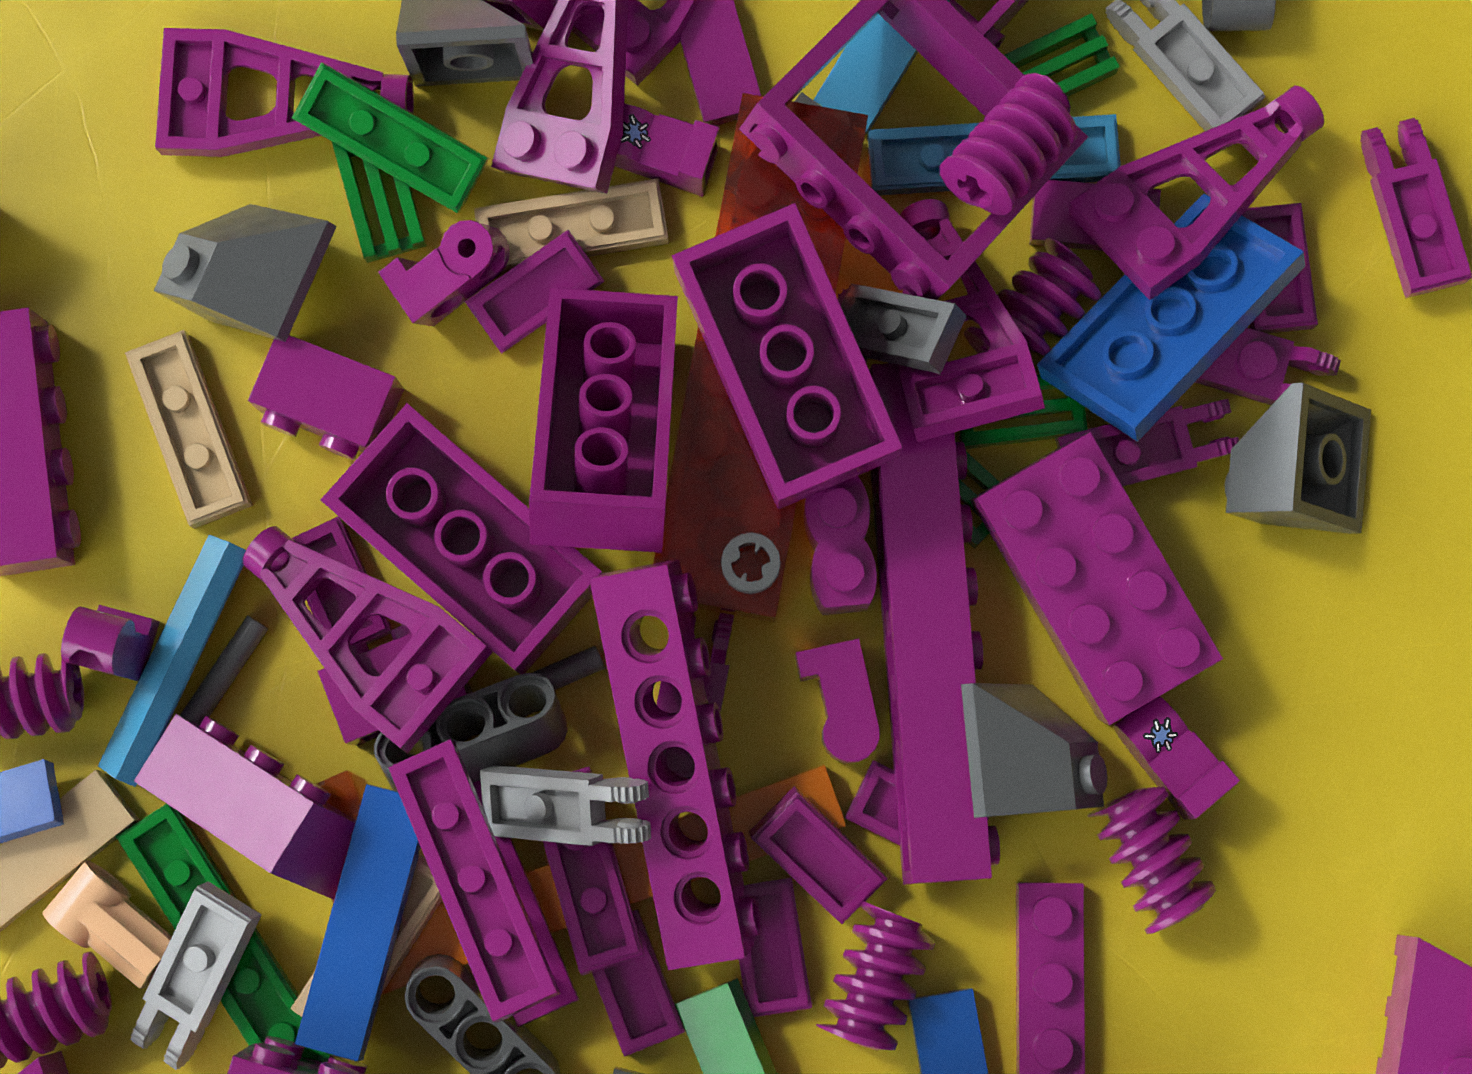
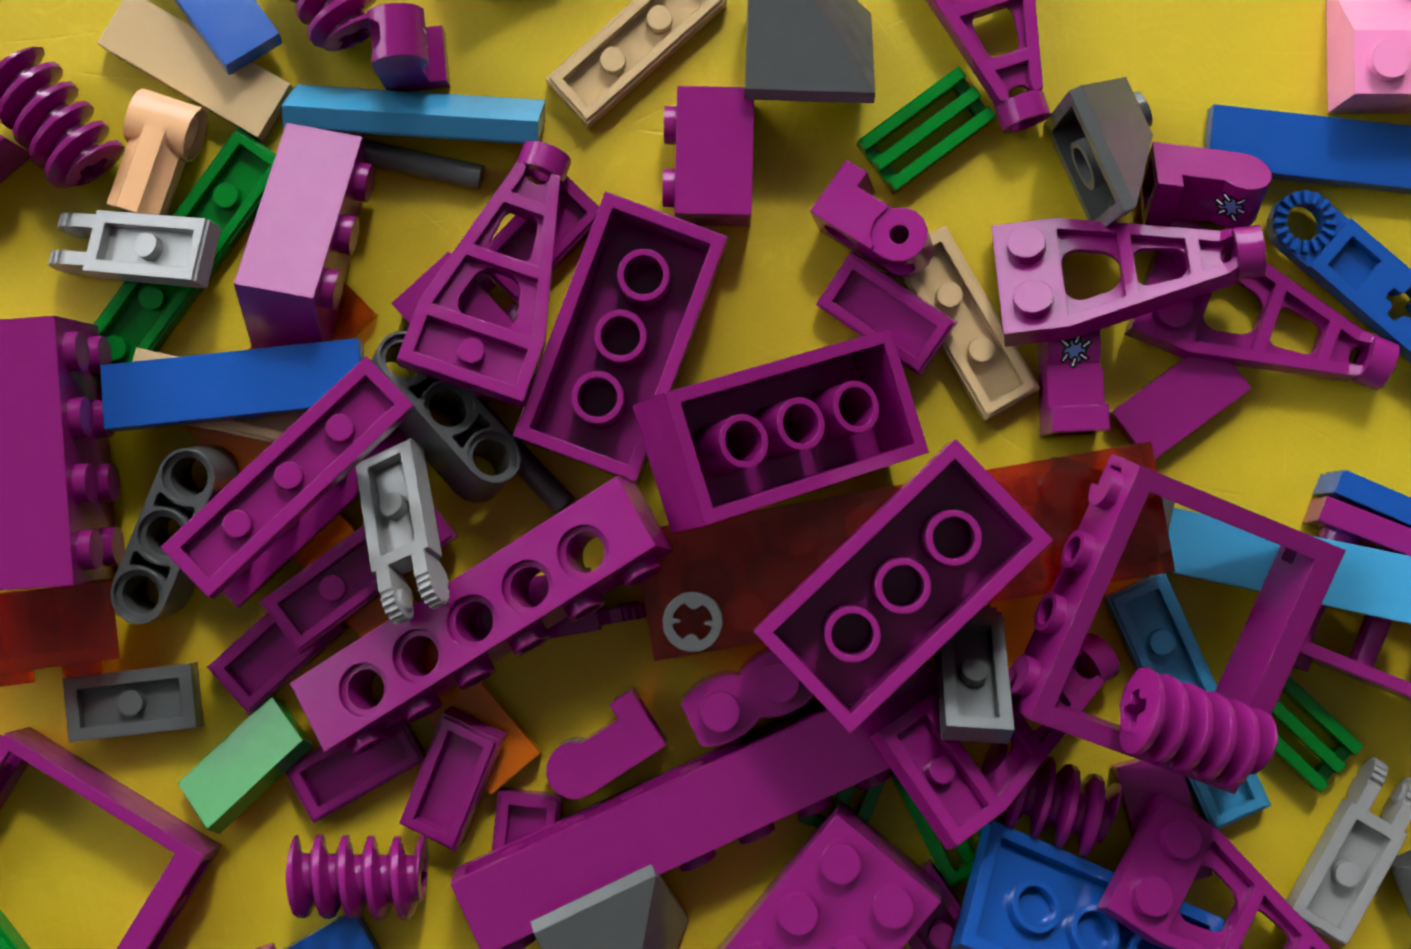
camera: 70 degrees right, 5 degrees up
green tile [292,62,490,213] -> none

